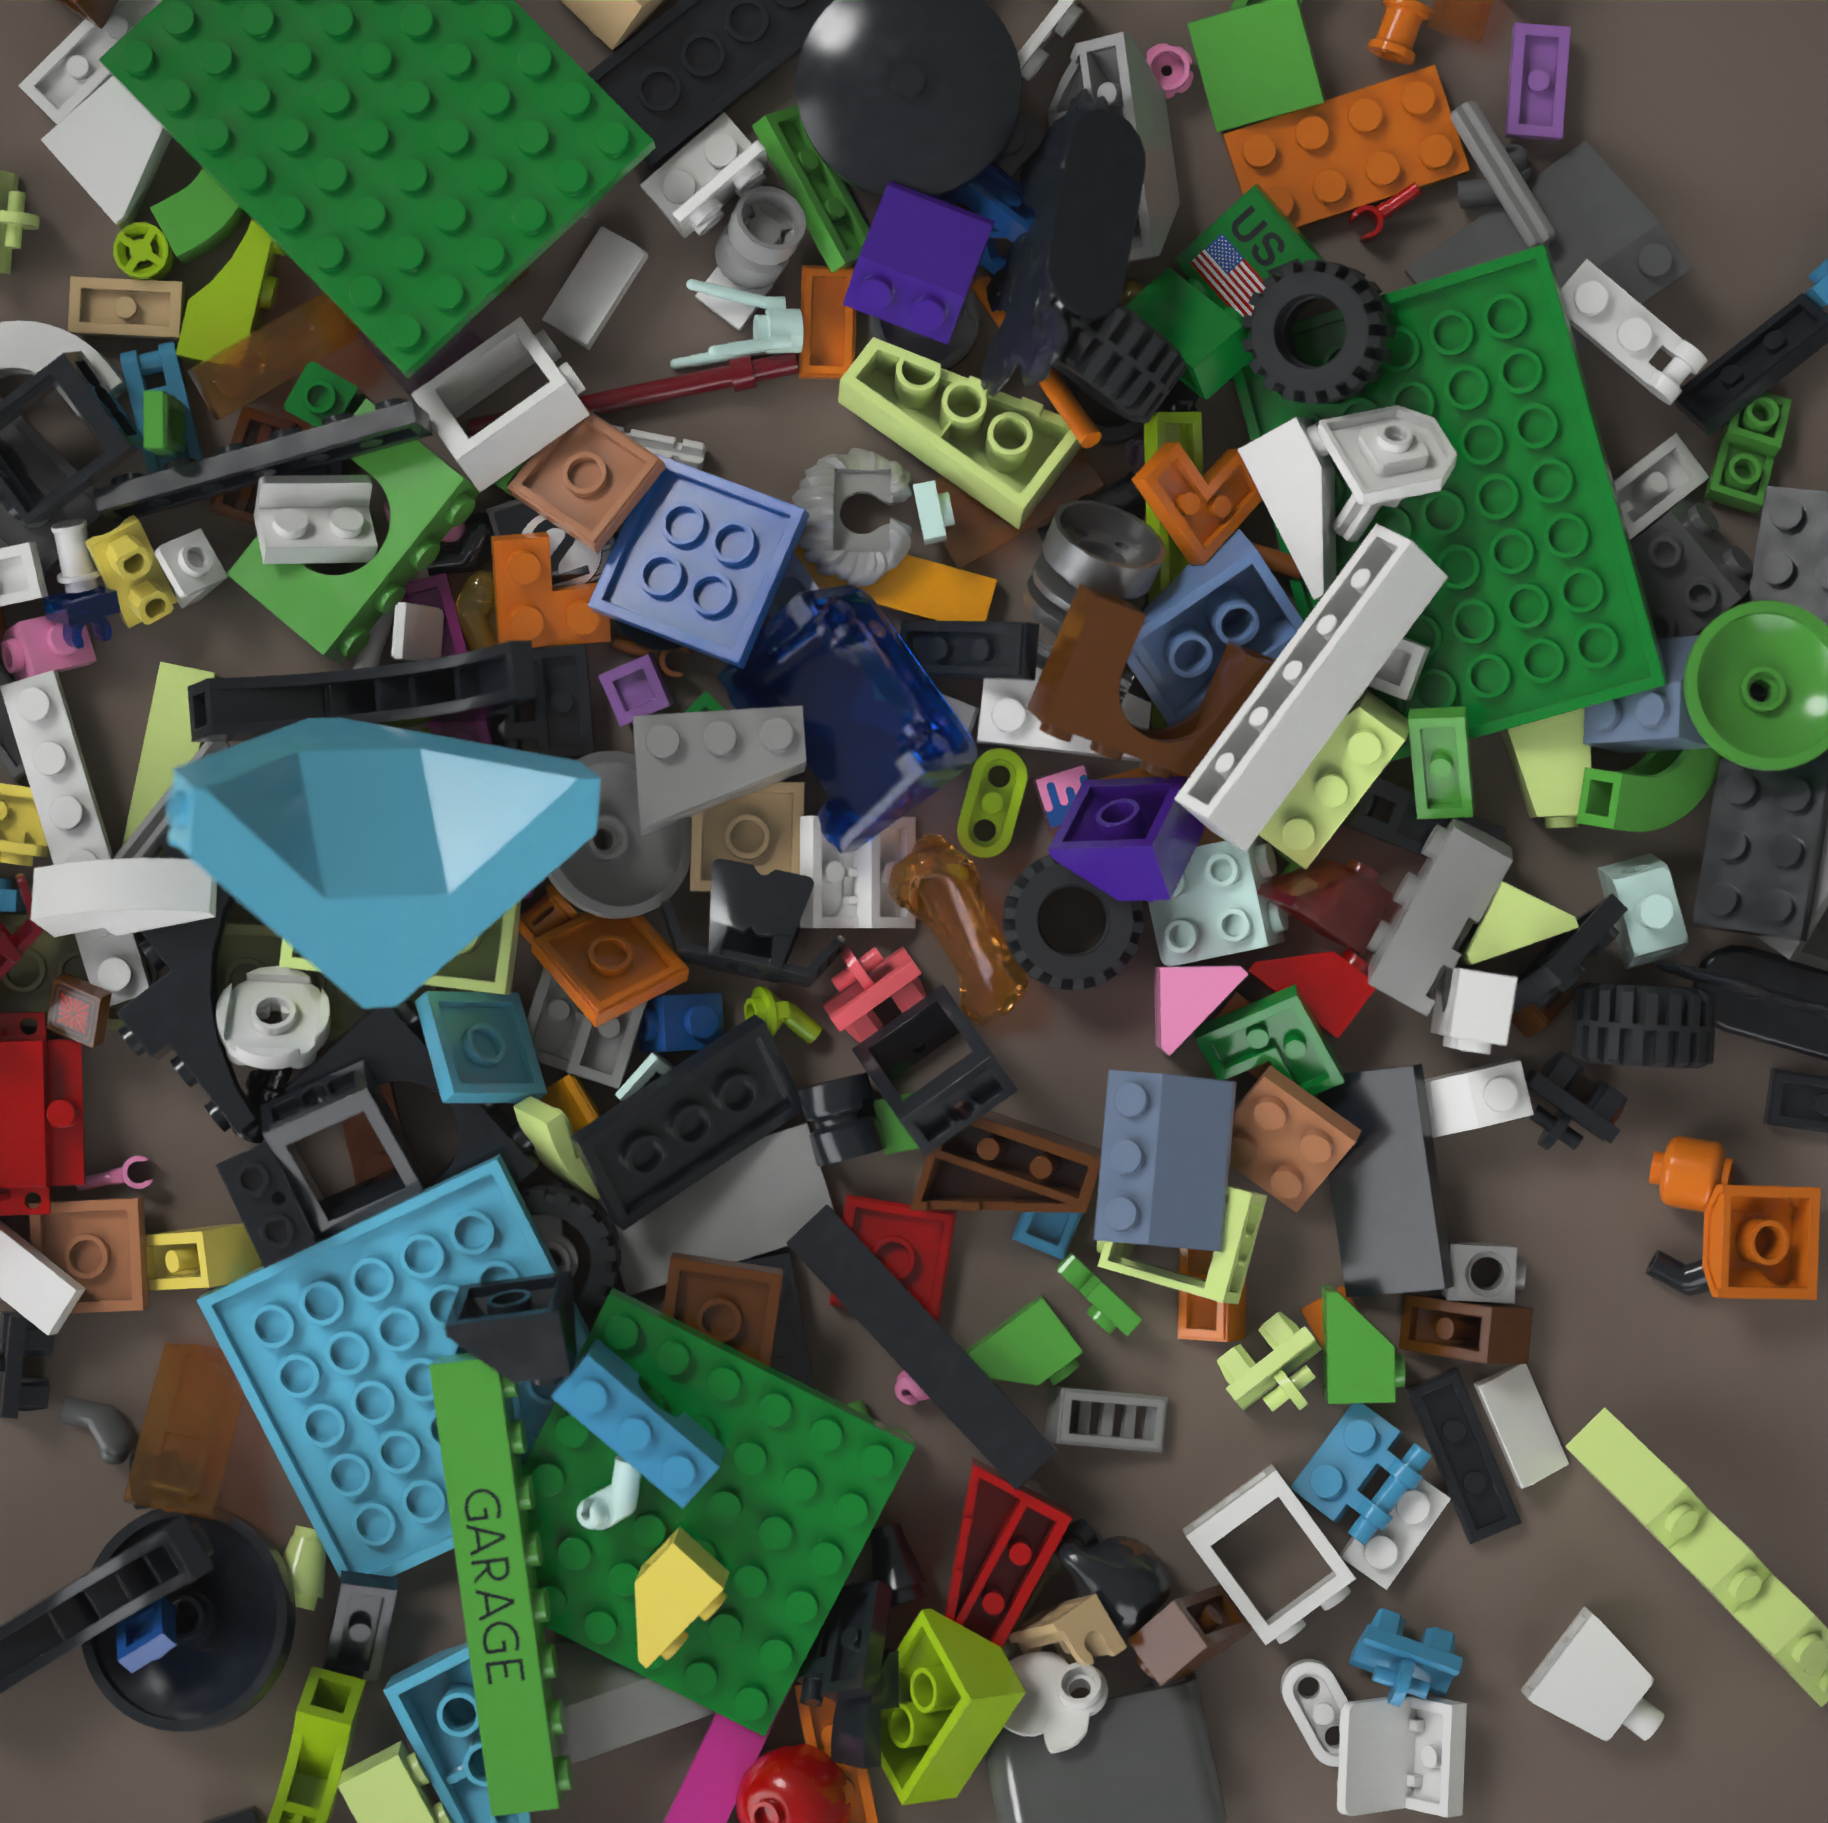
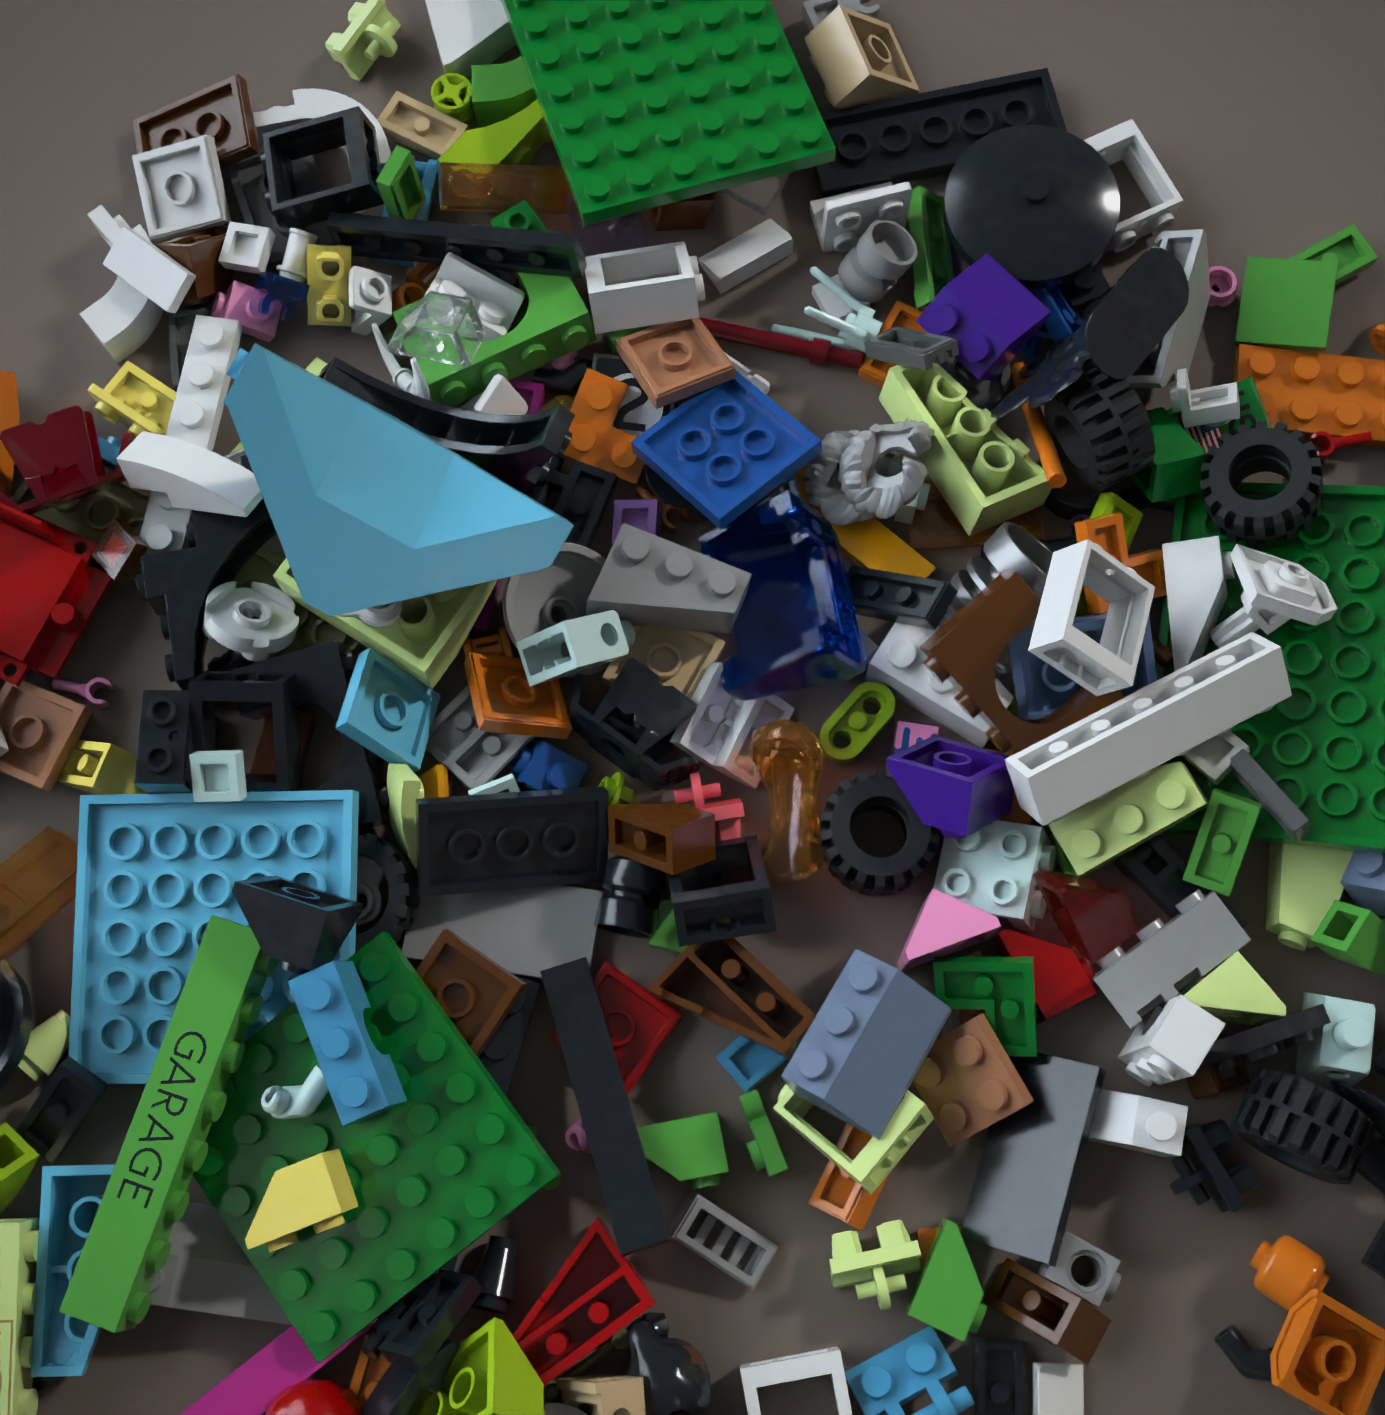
camera: 25 degrees right, 15 degrees down
none -> light aqua plate [189,750,247,802]
none -> white piece [371,323,430,400]
none -> clear slope [387,291,485,368]
none -> orange hinge [392,282,426,311]
none -> light aqua torso [516,610,635,687]
none -> reddish brown slope [608,803,716,875]
none -> light grey piece [838,418,935,519]
none -> dark grey tile [864,327,959,371]
none -> white window [1028,539,1155,696]
none -> white bracket [1169,368,1240,428]
none -> dark grey tile [1230,748,1311,843]

